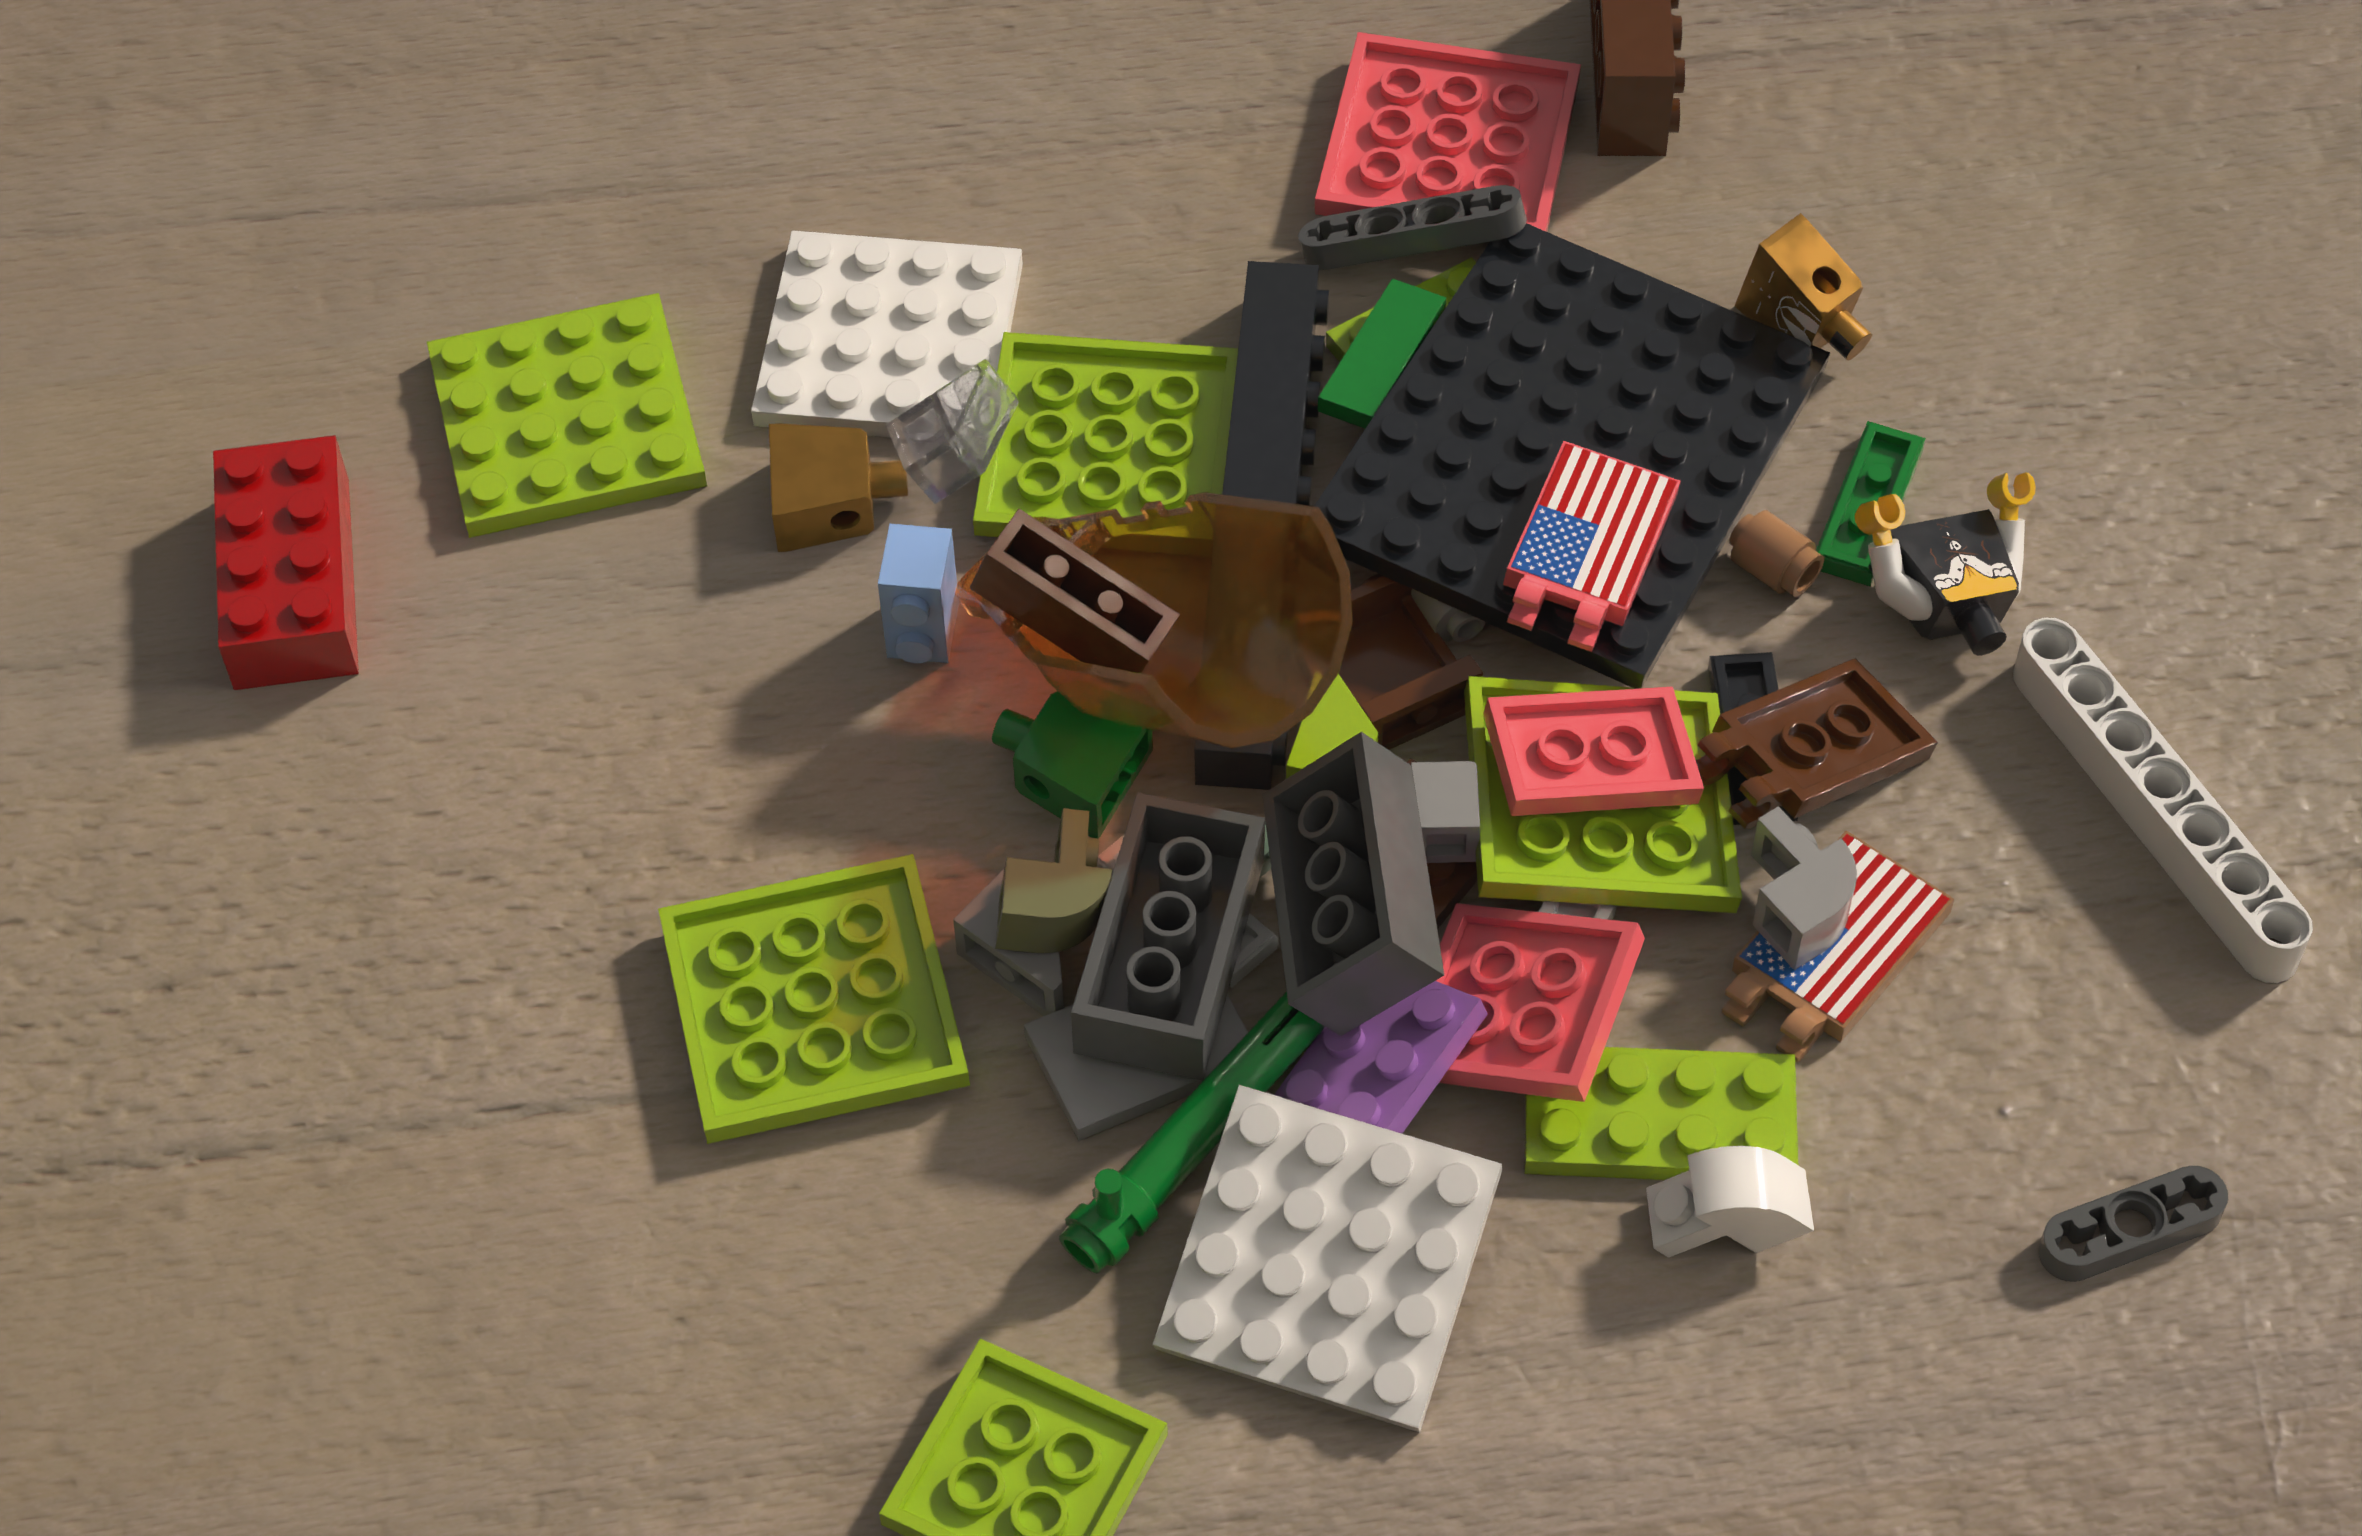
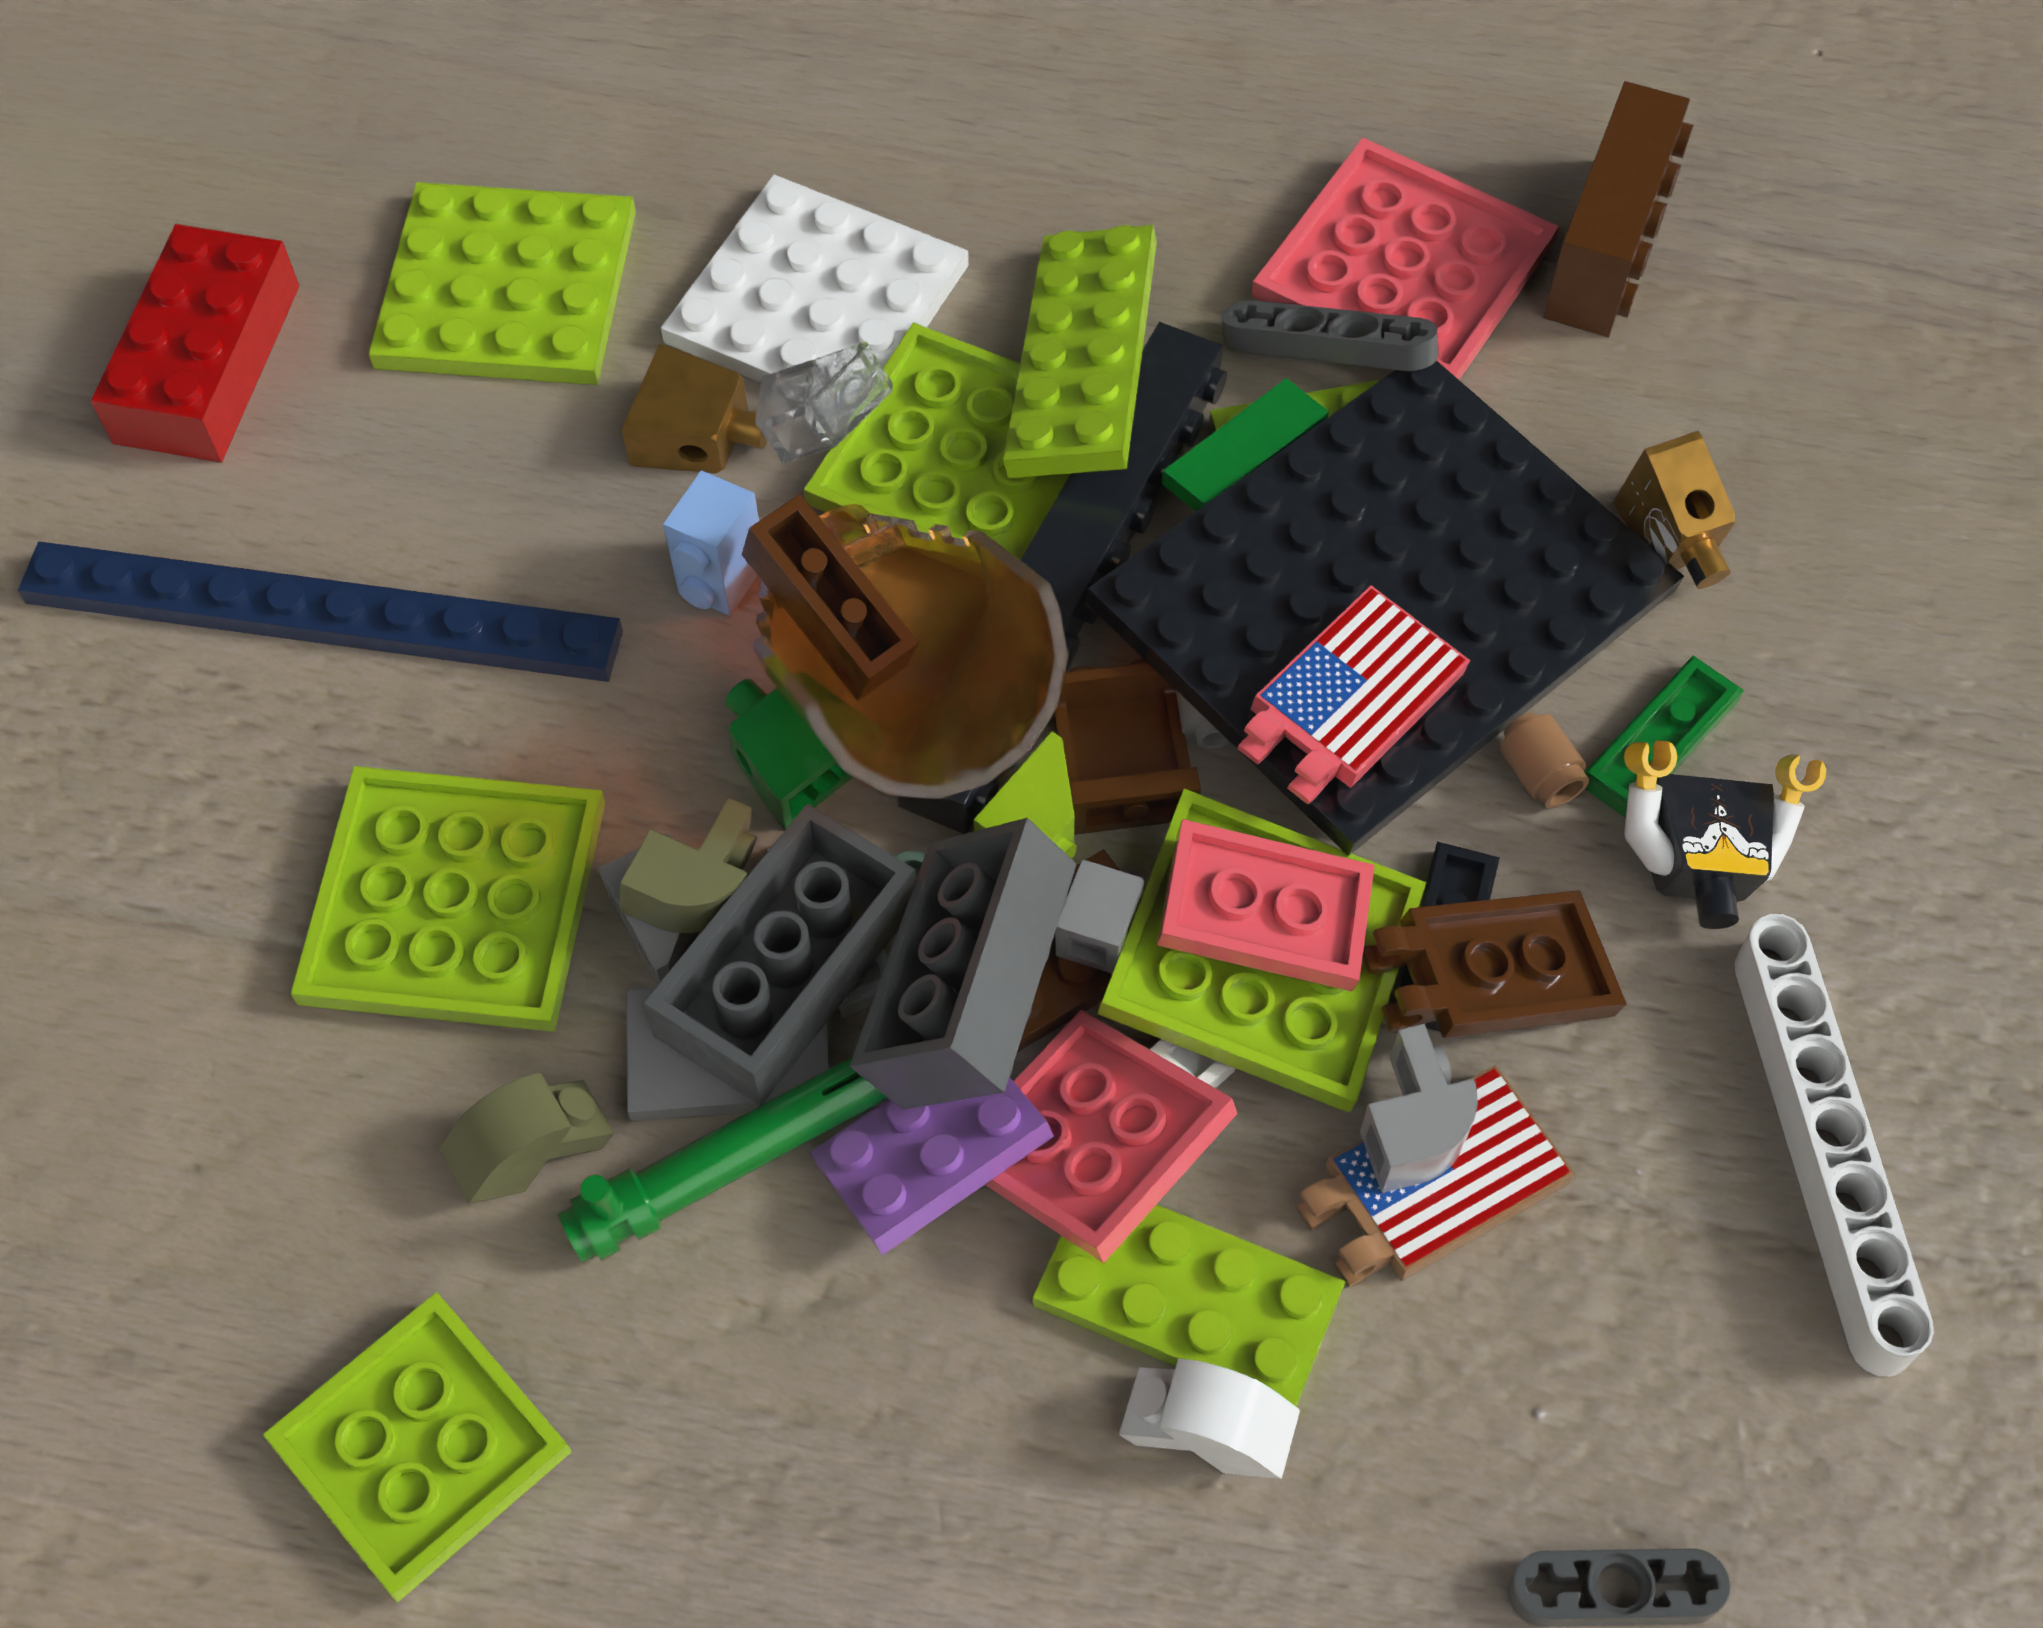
camera: 20 degrees right, 5 degrees up
white plate [1152,1085,1503,1433] -> none
none -> dark blue plate [18,541,623,682]
none -> olive brick [439,1072,614,1204]
none -> lime plate [1003,225,1157,478]

